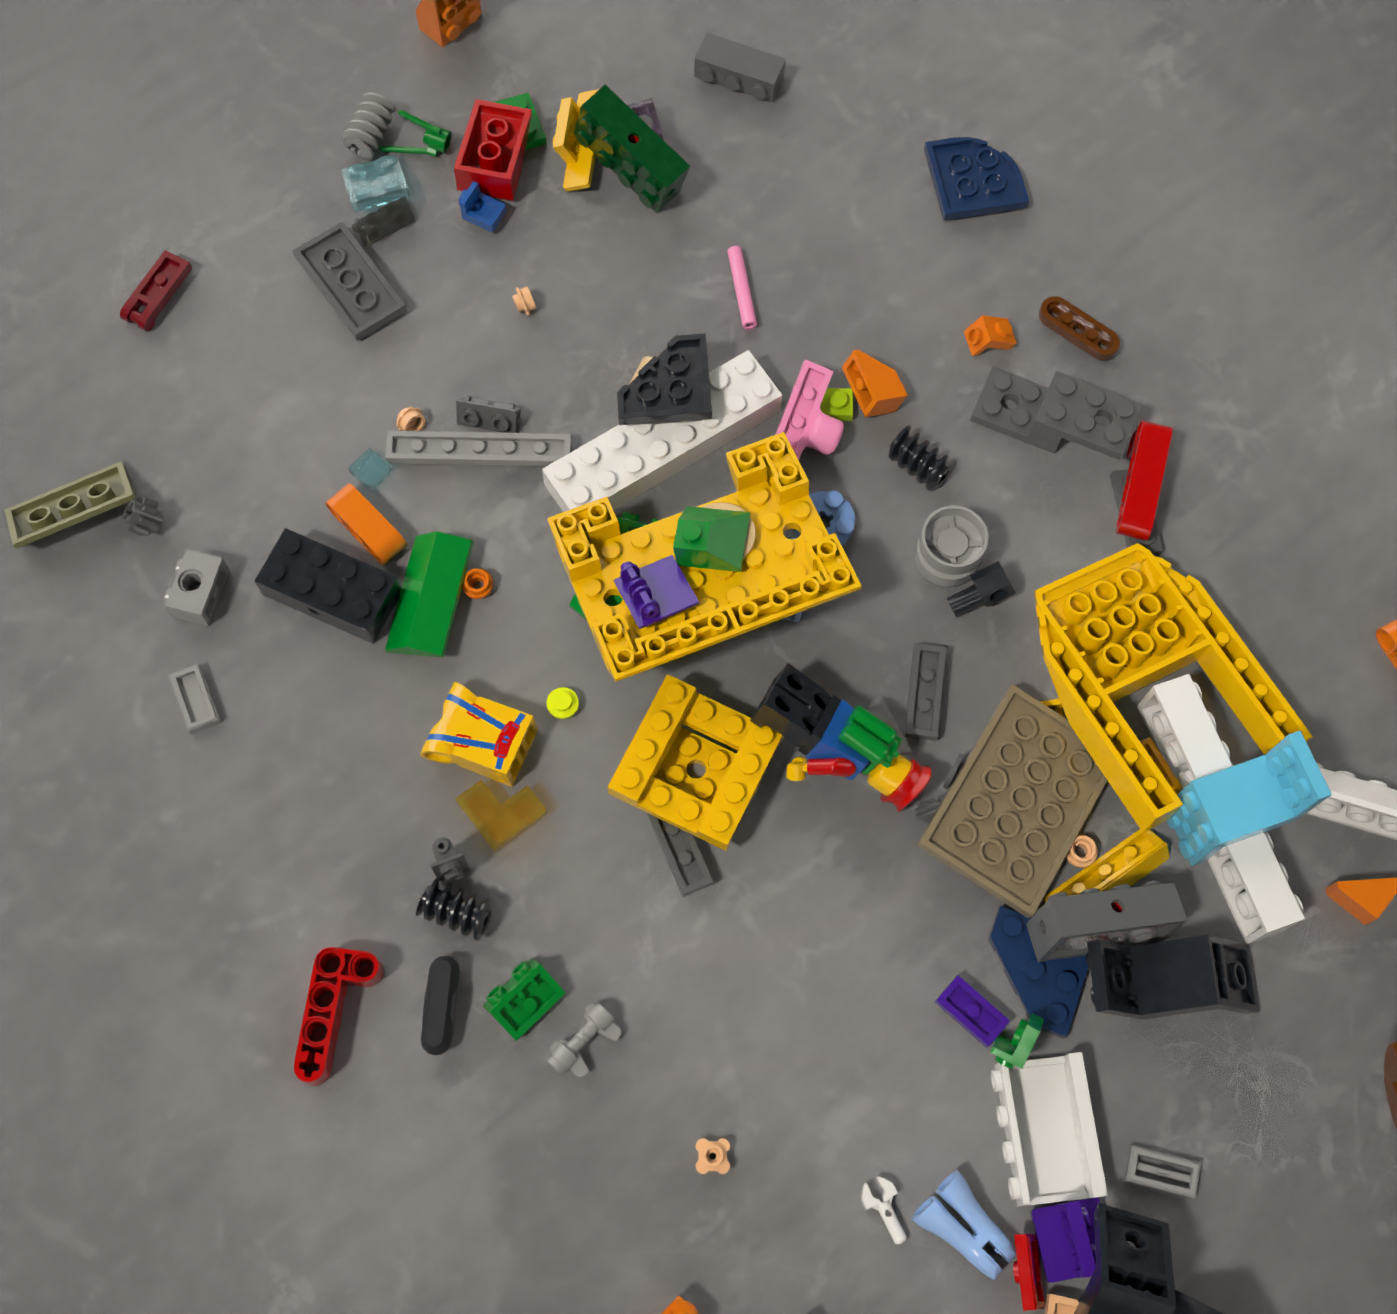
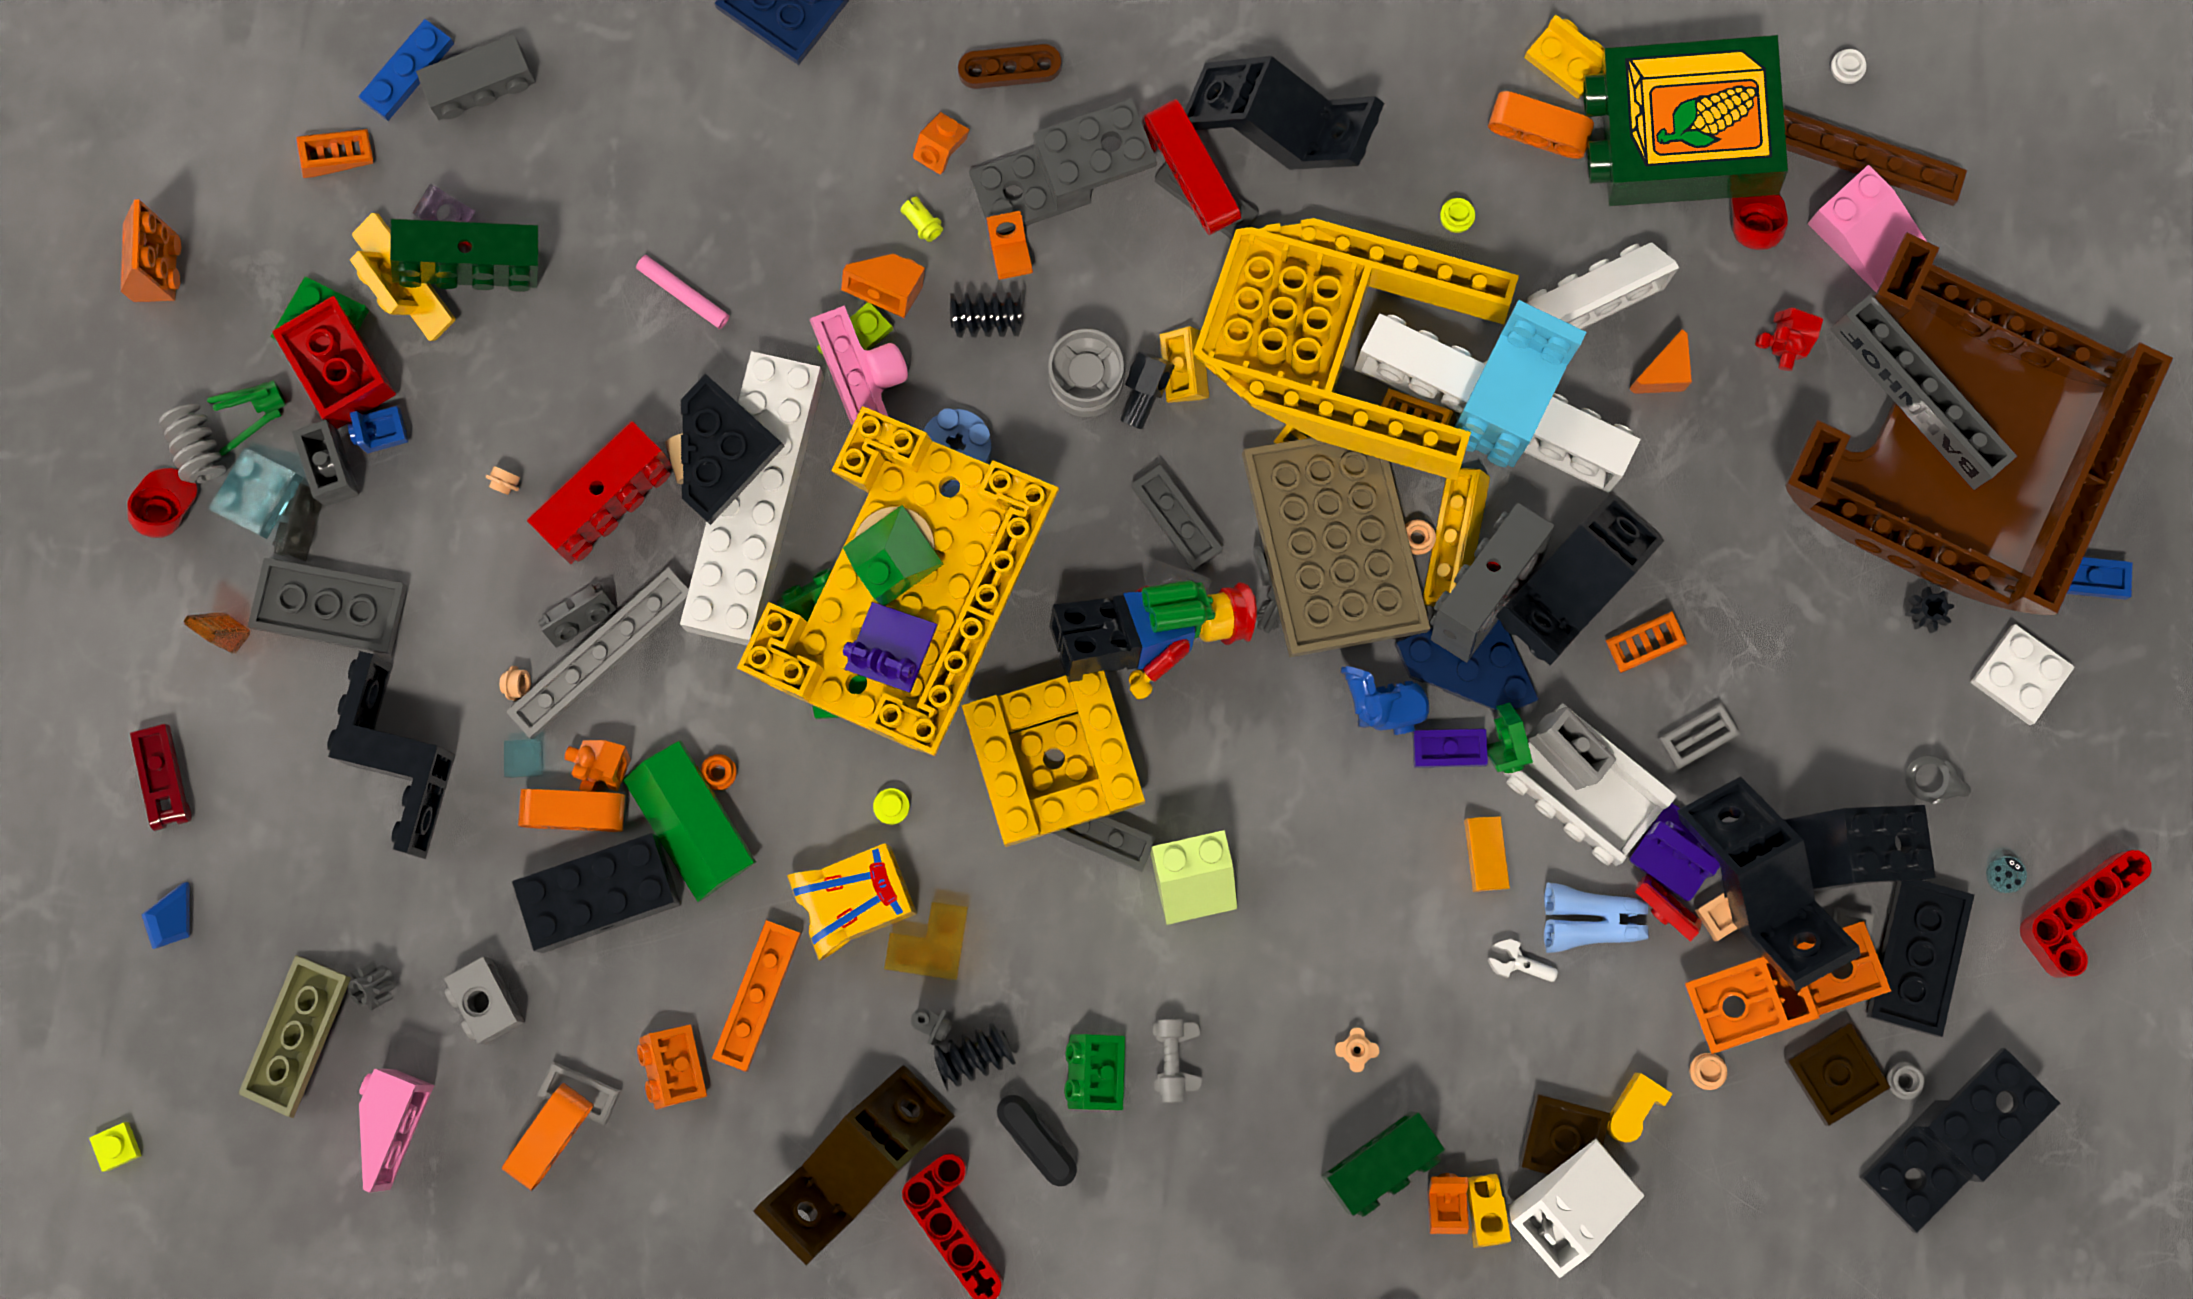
camera: 40 degrees left, 10 degrees up
none -> red cap [127,468,197,538]
none -> blue piece [141,882,190,949]
none -> clear orange slope [183,613,250,654]
none -> dark grey brick [292,420,359,507]
none -> orange slope [296,129,373,178]
none -> black bracket [327,651,455,859]
none -> blue plate [358,19,454,121]
none -> bright pink slope [359,1069,435,1193]
none -> orange beam [502,1083,594,1191]
none -> red brick [526,421,672,565]
none -> orange piece [564,740,631,792]
none -> orange bracket [637,1024,707,1110]
none -> orange plate [712,920,802,1072]
none -> dark brown bracket [753,1064,955,1266]
none -> neon yellow pin [900,196,943,242]
none -> orange bracket [986,211,1033,280]
none -> yellowish green slope [1150,830,1237,925]
none -> yellow slope [1159,326,1209,403]
none -> black bracket [1185,56,1385,170]
none -> dark green brick [1321,1111,1445,1217]
none -> blue head [1341,666,1430,735]
none -> neon yellow plate [1440,198,1475,233]
none -> light orange slope [1464,816,1510,893]
none -> light grey brick [1527,707,1616,790]
none -> orange slope [1605,611,1687,673]

